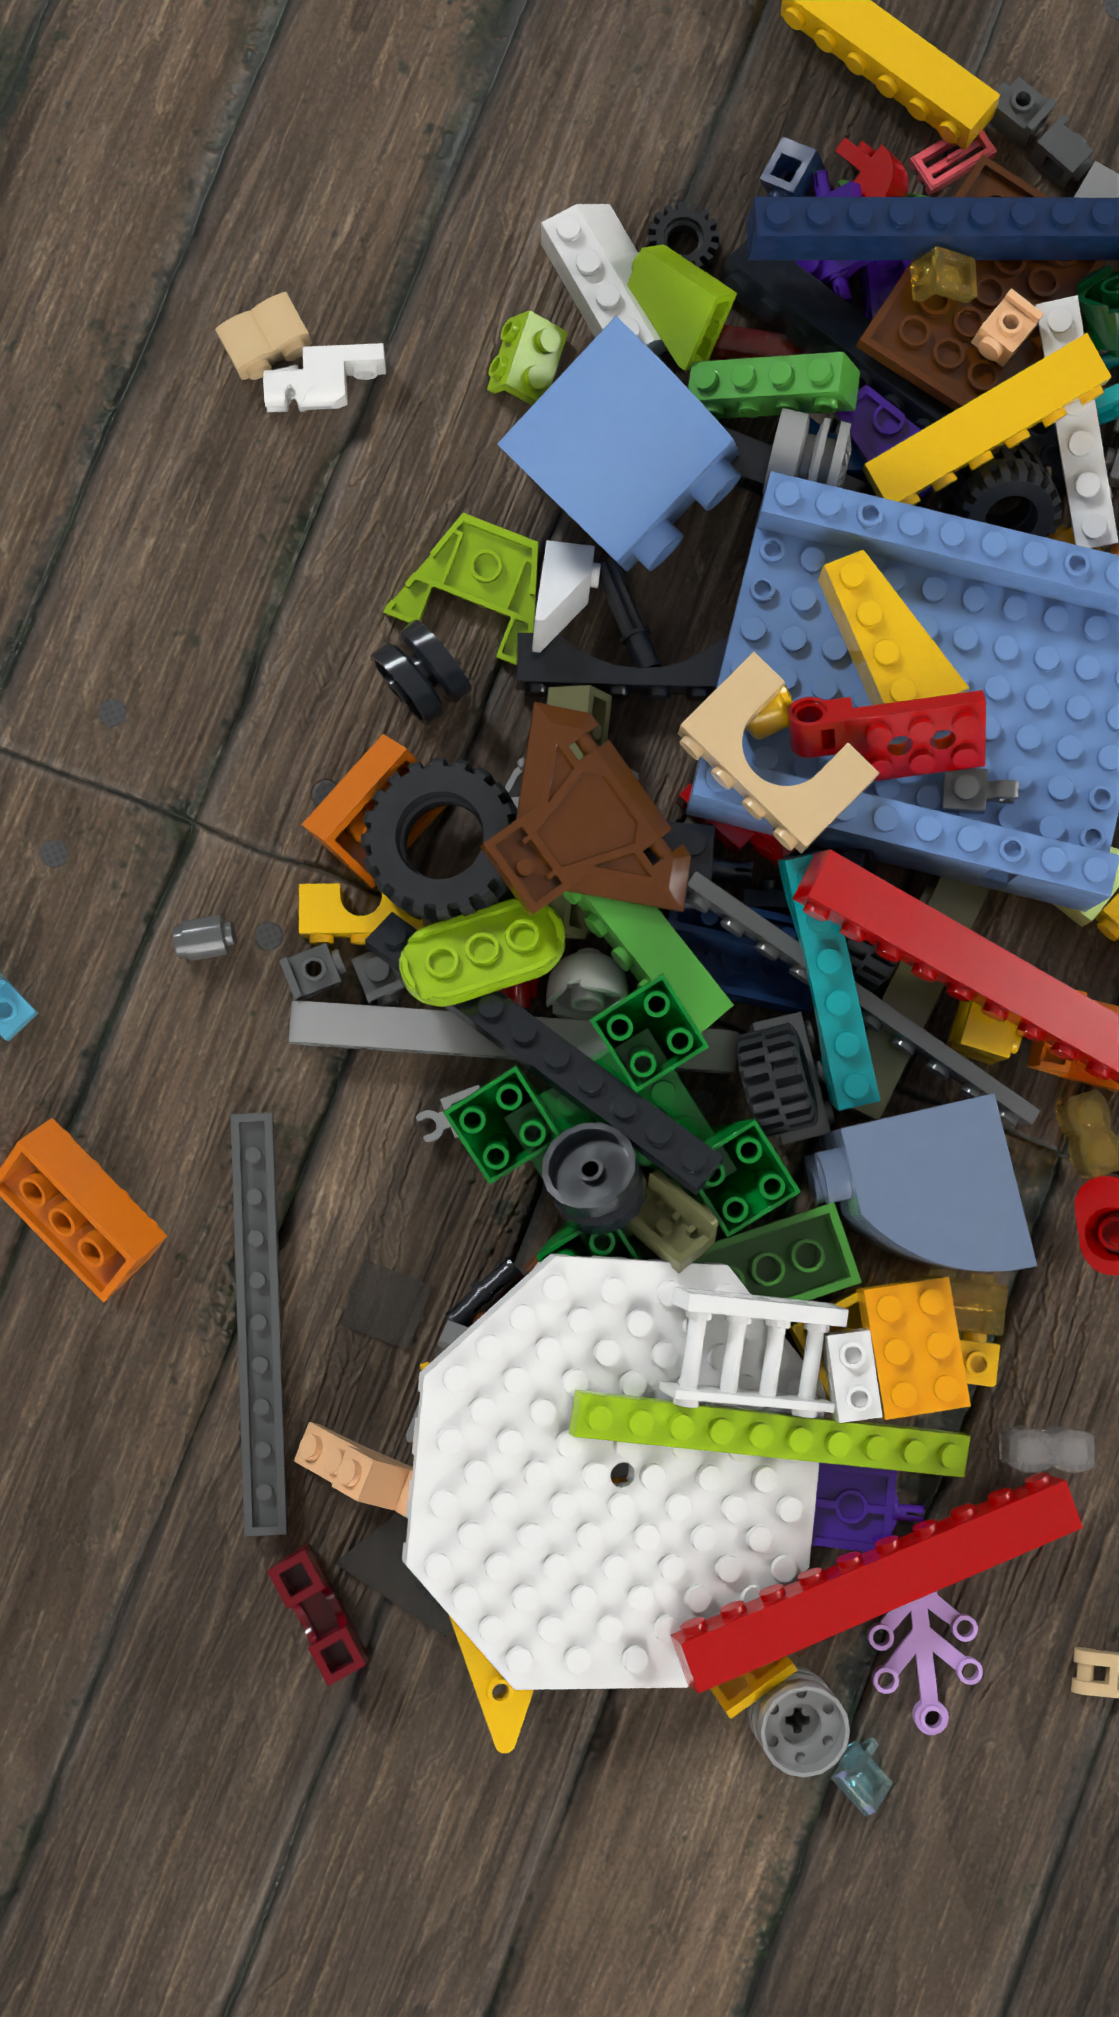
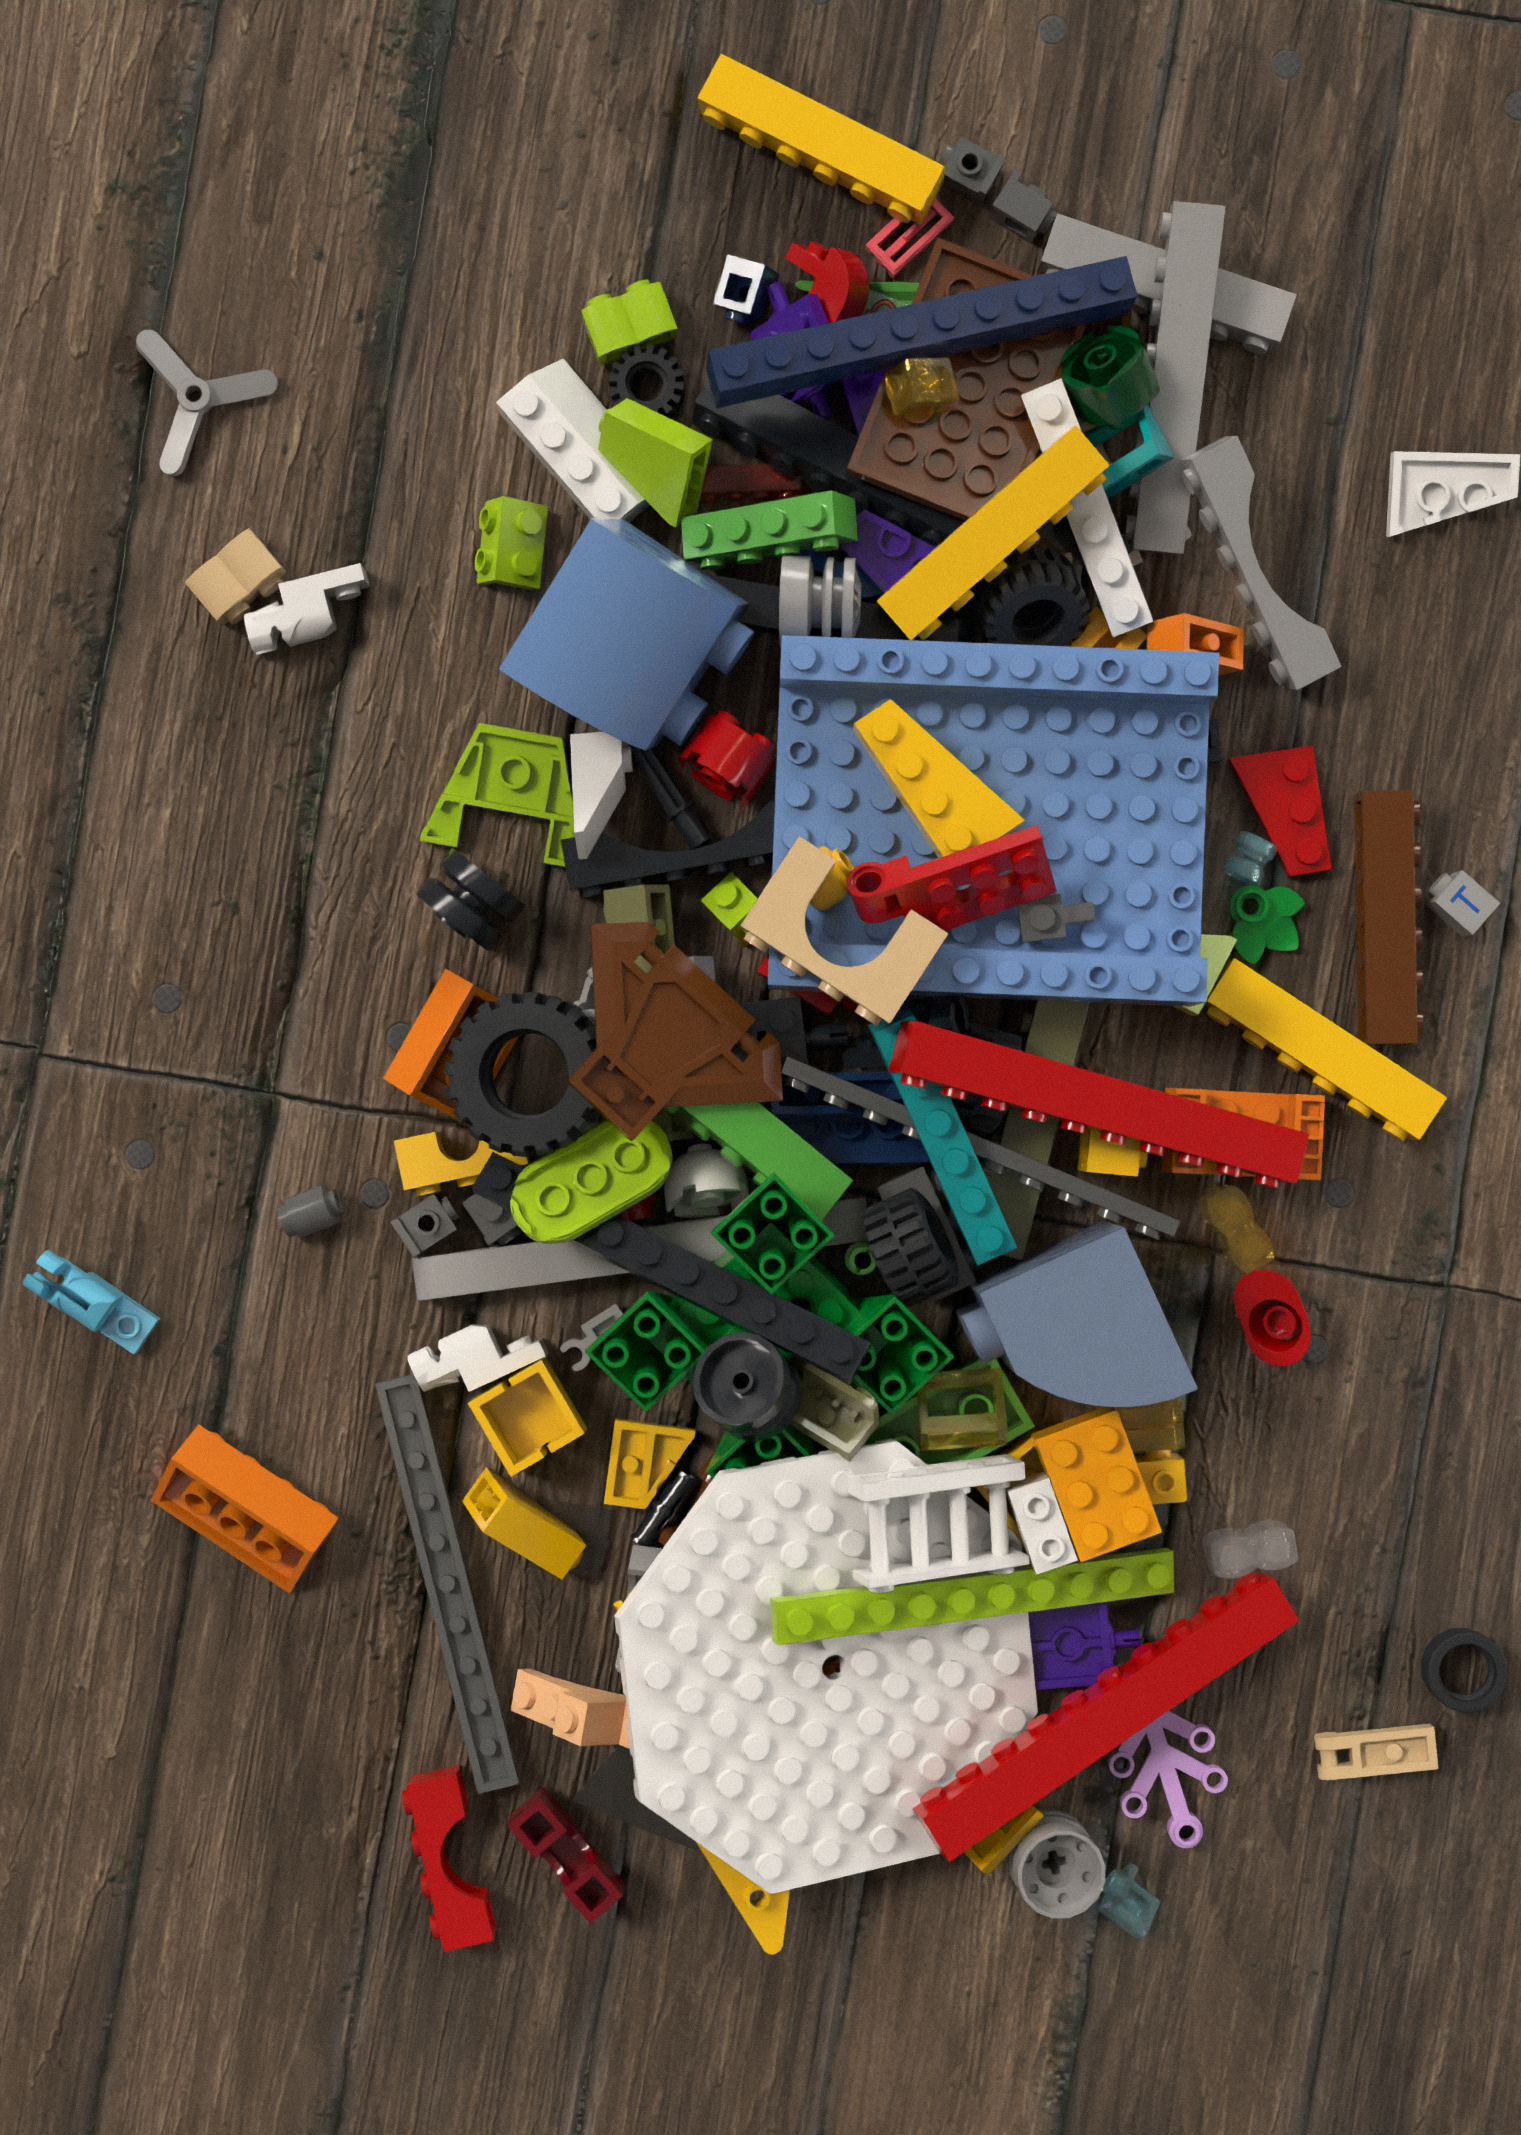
camera: 10 degrees left, 5 degrees up
light nougat brick [971,288,1044,367] -> none
none -> light grey piece [136,330,278,477]
none -> red arch [402,1765,497,1952]
none -> white plate [407,1325,549,1392]
none -> yellow slope [462,1467,587,1580]
none -> yellow piece [468,1356,587,1477]
none -> lime brick [581,280,678,365]
none -> yellow wing [604,1418,696,1509]
none -> red brick [678,710,776,806]
none -> lime bracket [701,872,758,947]
none -> bright green pin [844,1241,877,1275]
none -> clear yellow tile [916,1368,1008,1451]

